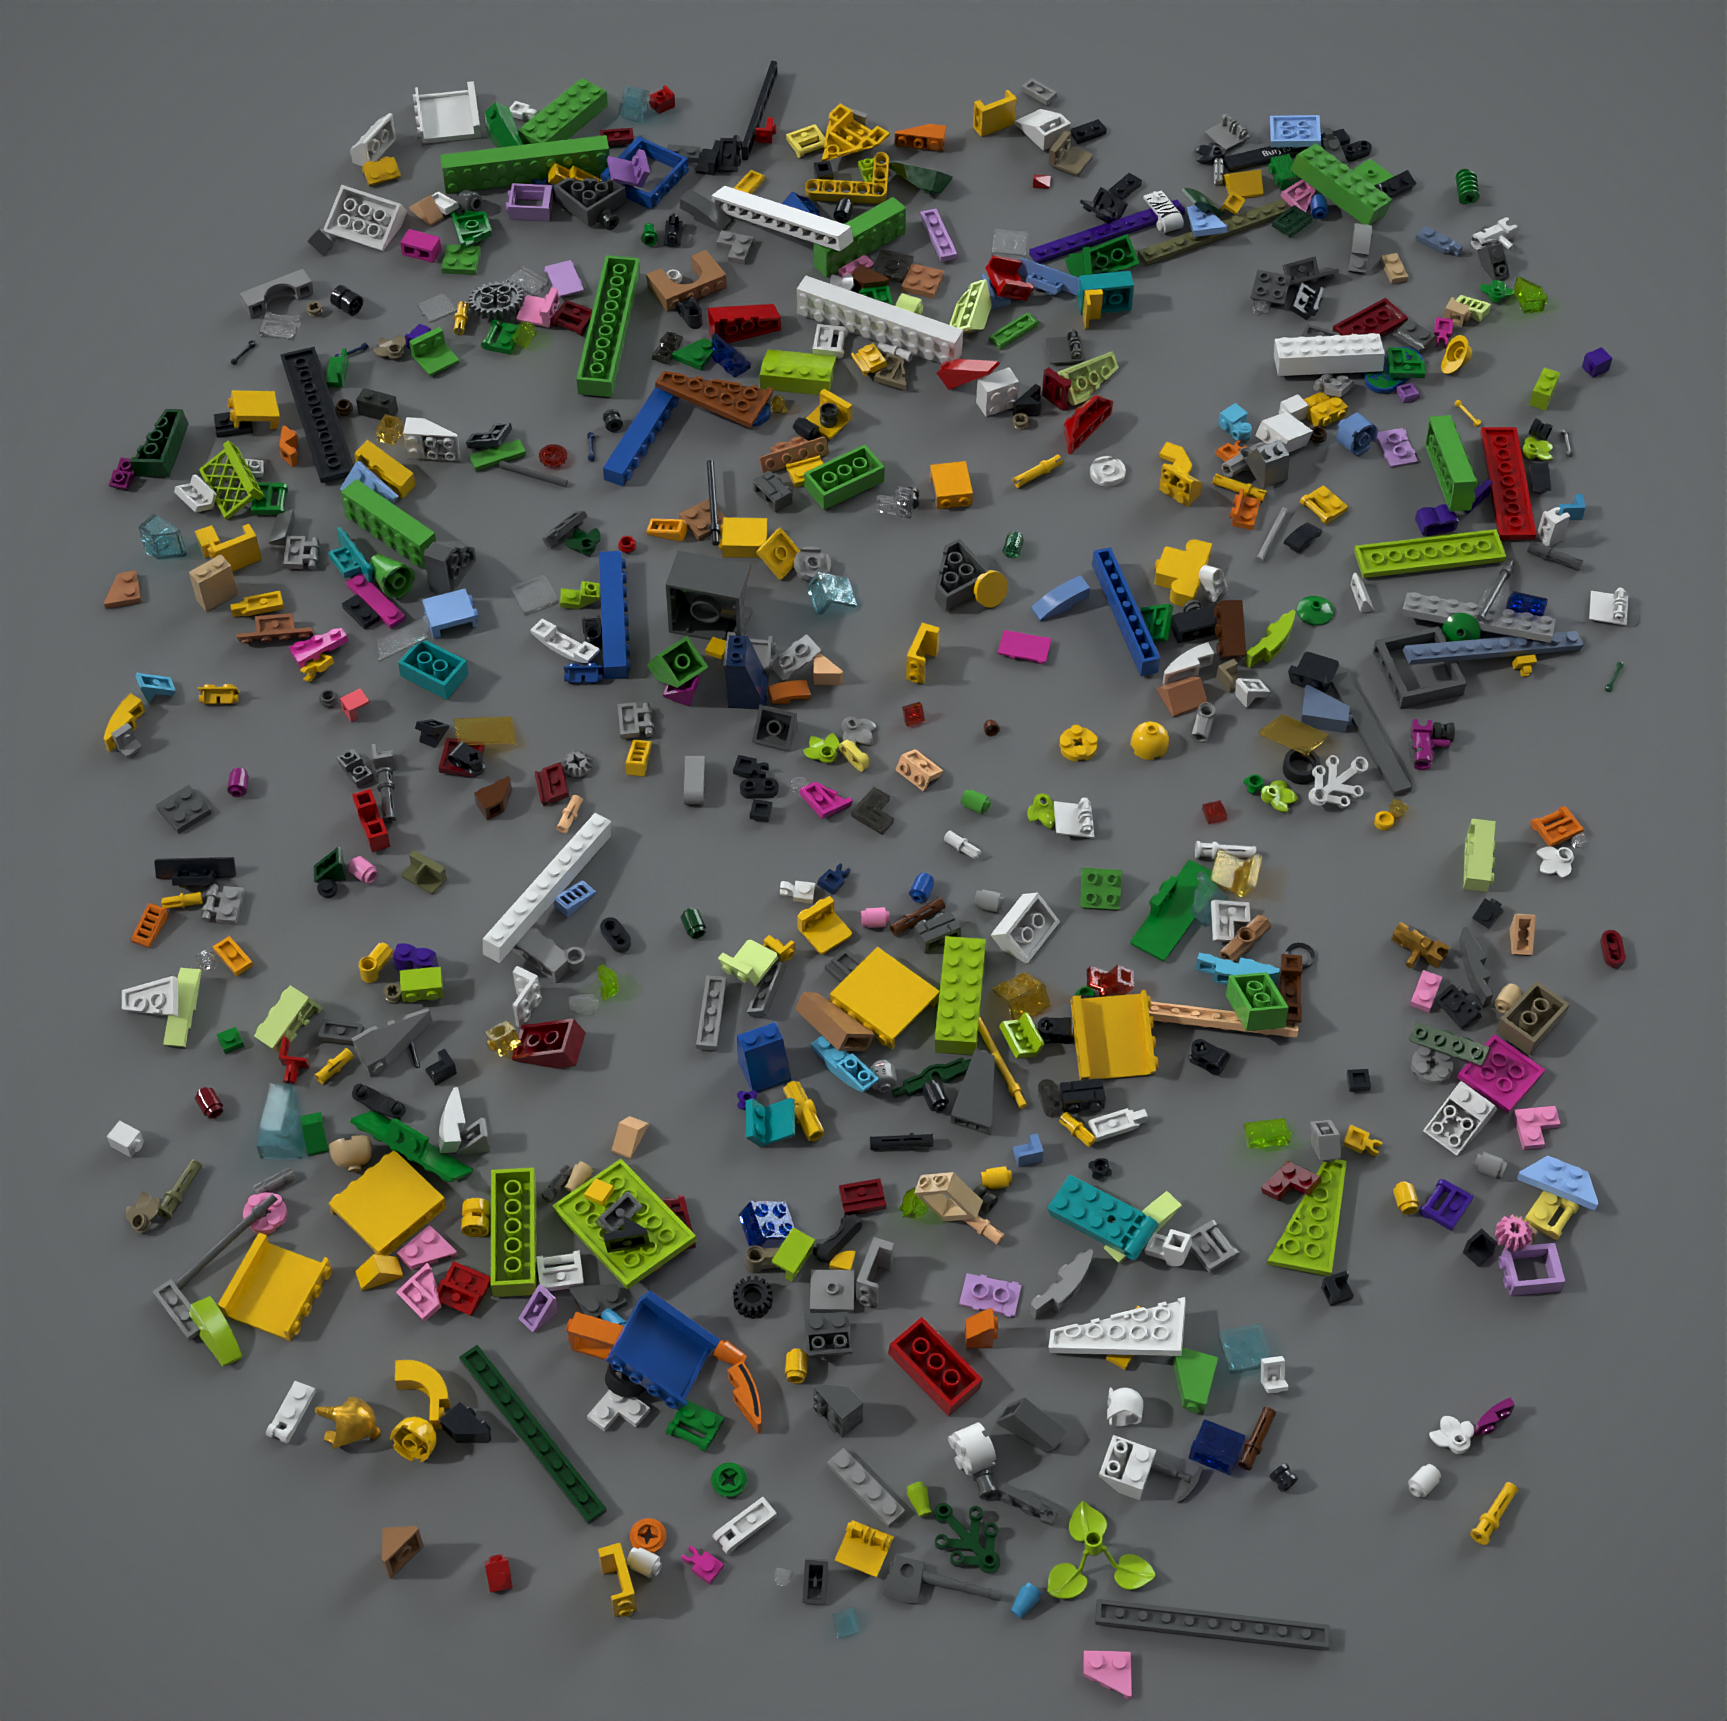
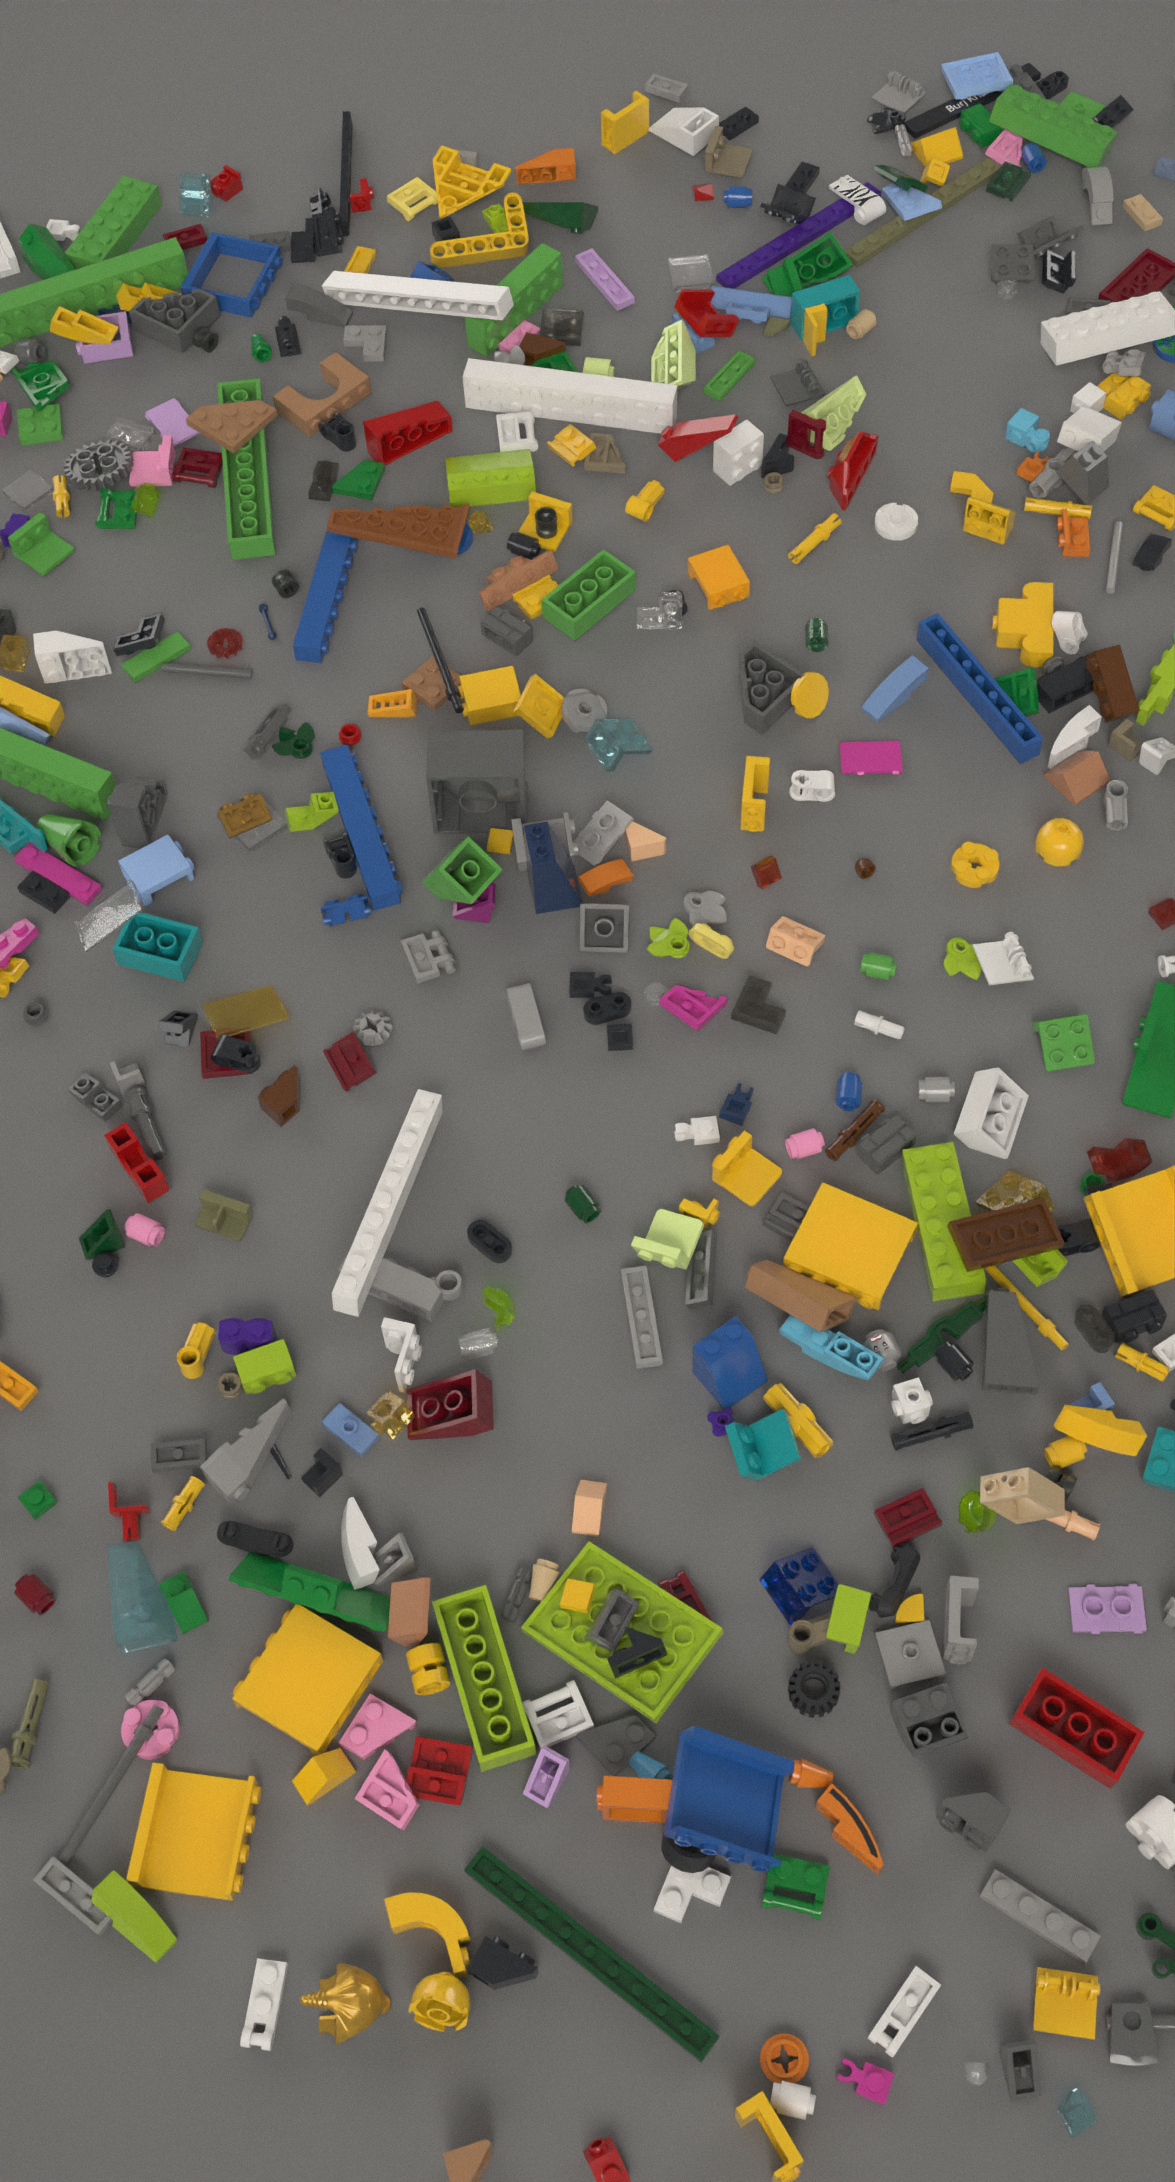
camera: 10 degrees left, 5 degrees up
yellowish green wedge [254,985,323,1054] -> none
tan cylinder [329,1135,372,1172] -> none
coral panel [340,689,369,722] -> none
white slope [530,619,600,663] -> none
light blue slope [554,880,597,917] -> none
light nougat pin [556,795,583,833] -> none
medium lavender bracket [607,149,650,188] -> none
yellow slope [625,740,652,776] -> none
white plate [666,269,682,284] -> none
clear blue bracket [711,333,751,378] -> none
green gear [711,1462,747,1498] -> none
yellow brick [785,1349,808,1384] -> none
black brick [833,198,853,223] -> none
white pin [877,342,913,362] -> none
nougat plate [901,263,944,299] -> none
lime cone [906,1481,932,1517] -> none
orange slope [965,1308,998,1349] -> none
dark brown plate [1310,426,1327,443] -> none
none -> yellow slope [50,306,119,344]
none -> medium nougat plate [186,400,278,454]
none -> pearl gold bracket [217,793,273,839]
none -> black hinge [310,186,331,214]
none -> medium blue plate [321,1403,380,1458]
none -> nougat slope [388,1578,430,1649]
none -> yellow piece [625,480,665,522]
none -> blue brick [724,186,752,208]
none -> olive tile [764,316,790,336]
none -> white piece [789,770,835,802]
none -> tan brick [846,309,877,339]
none -> white brick [891,1377,933,1424]
none -> reddish brown plate [947,1198,1065,1272]
none -> yellow slope [1054,1405,1147,1456]

